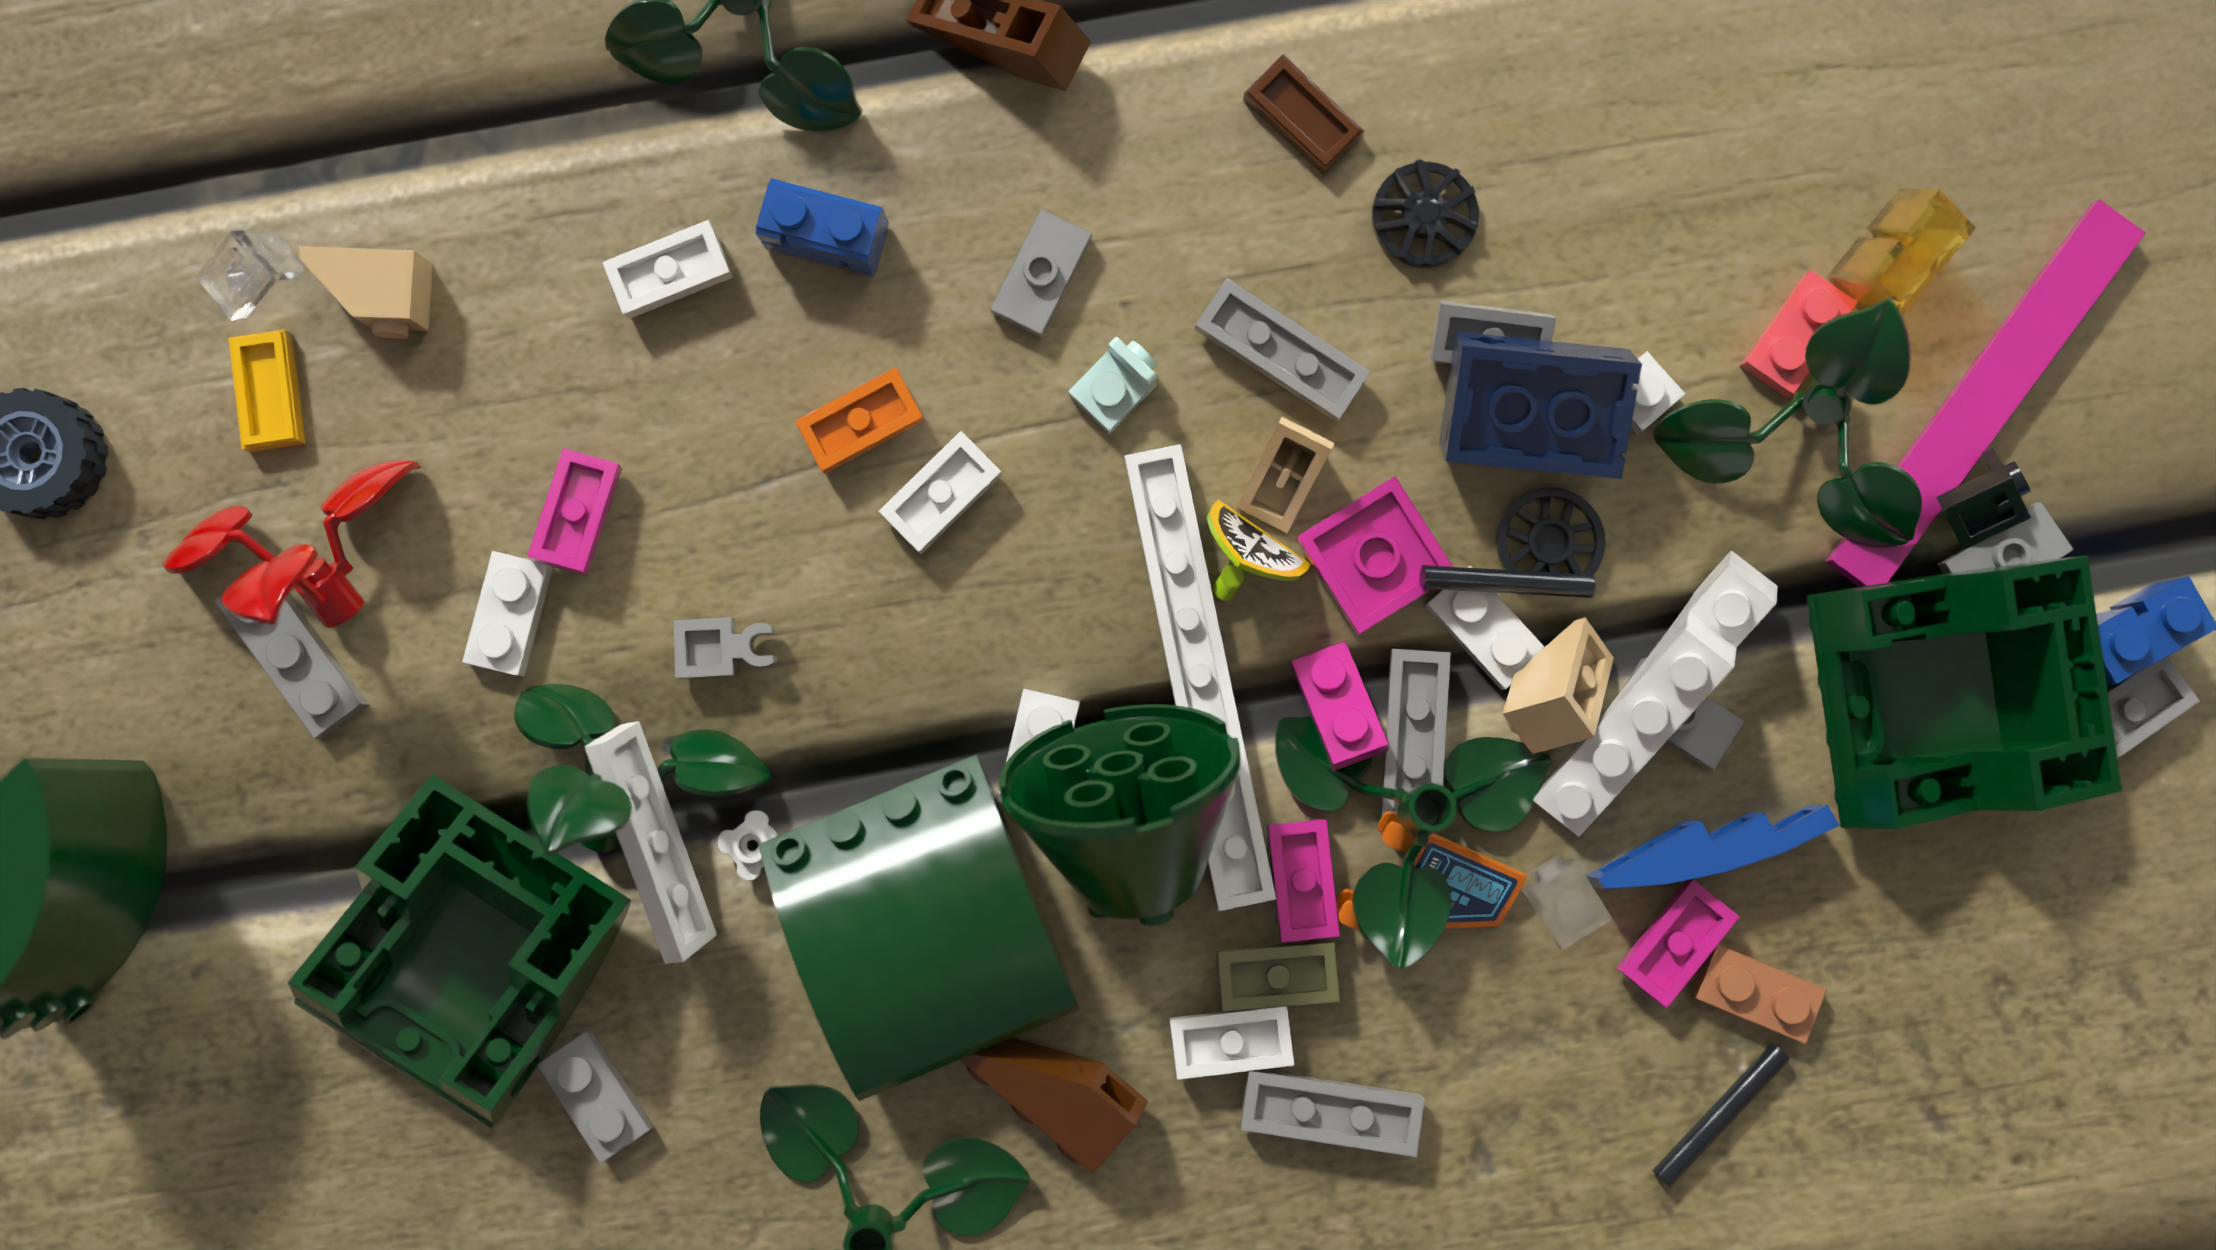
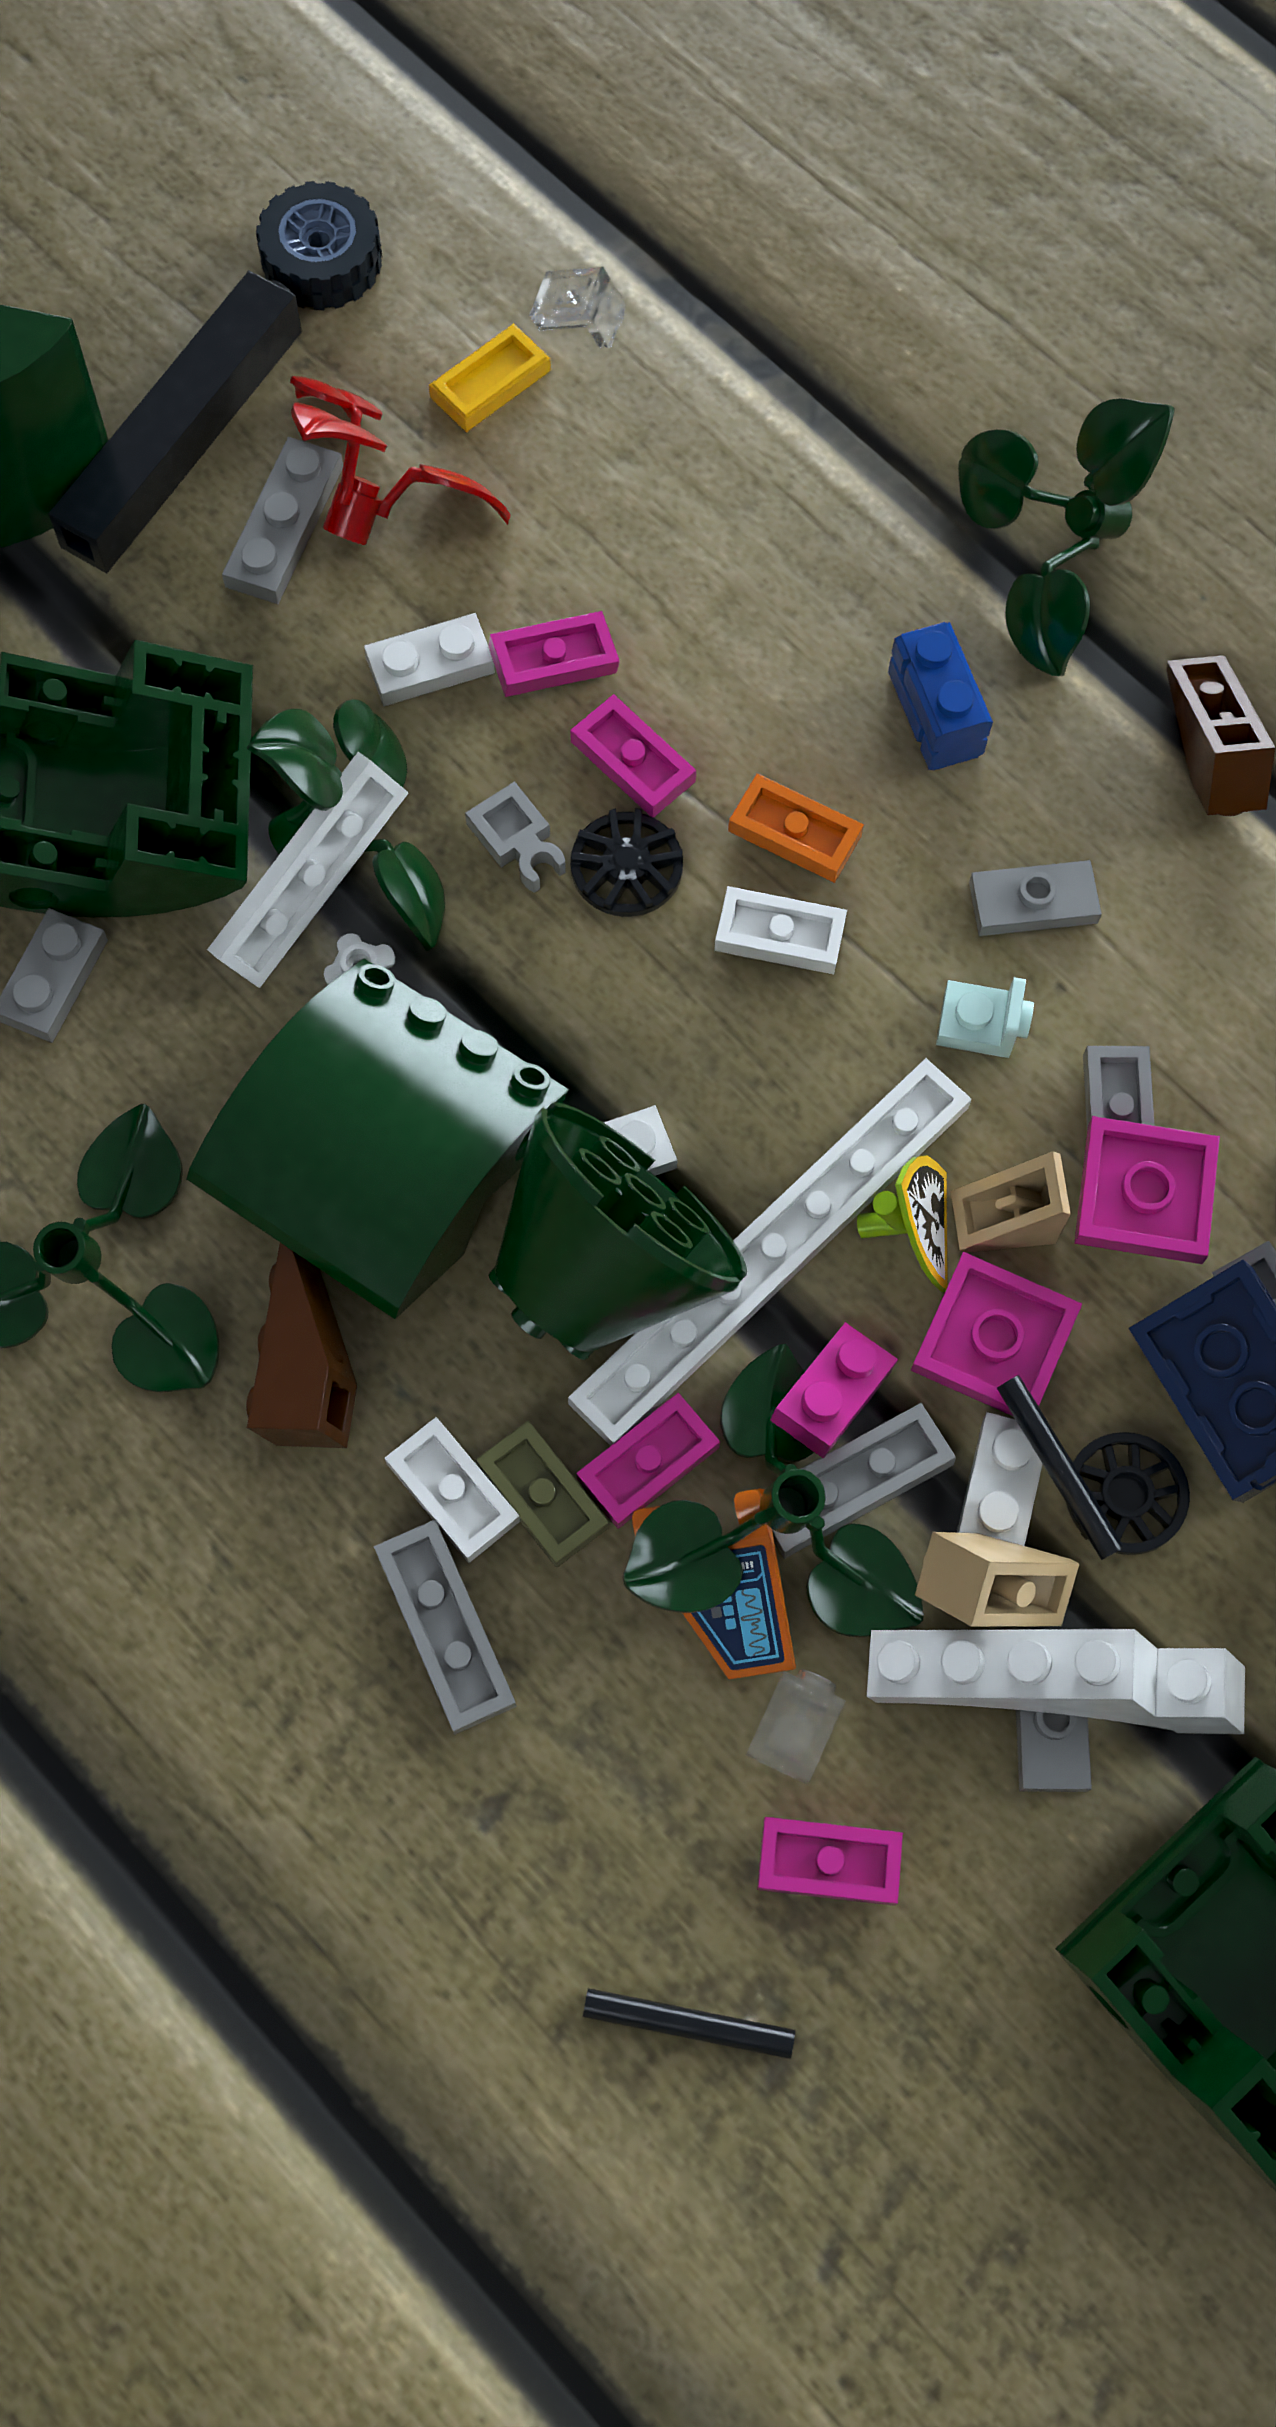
camera: 50 degrees right, 15 degrees down
tan slope [298,246,433,339] -> none
white plate [602,220,733,319] -> none
blue slope [1586,804,1840,889] -> none
nougat plate [1690,944,1827,1044] -> none
none -> black brick [48,271,302,574]
none -> dark pink plate [570,694,696,818]
none -> black wheel [570,808,683,917]
none -> dark pink plate [1074,1116,1220,1264]

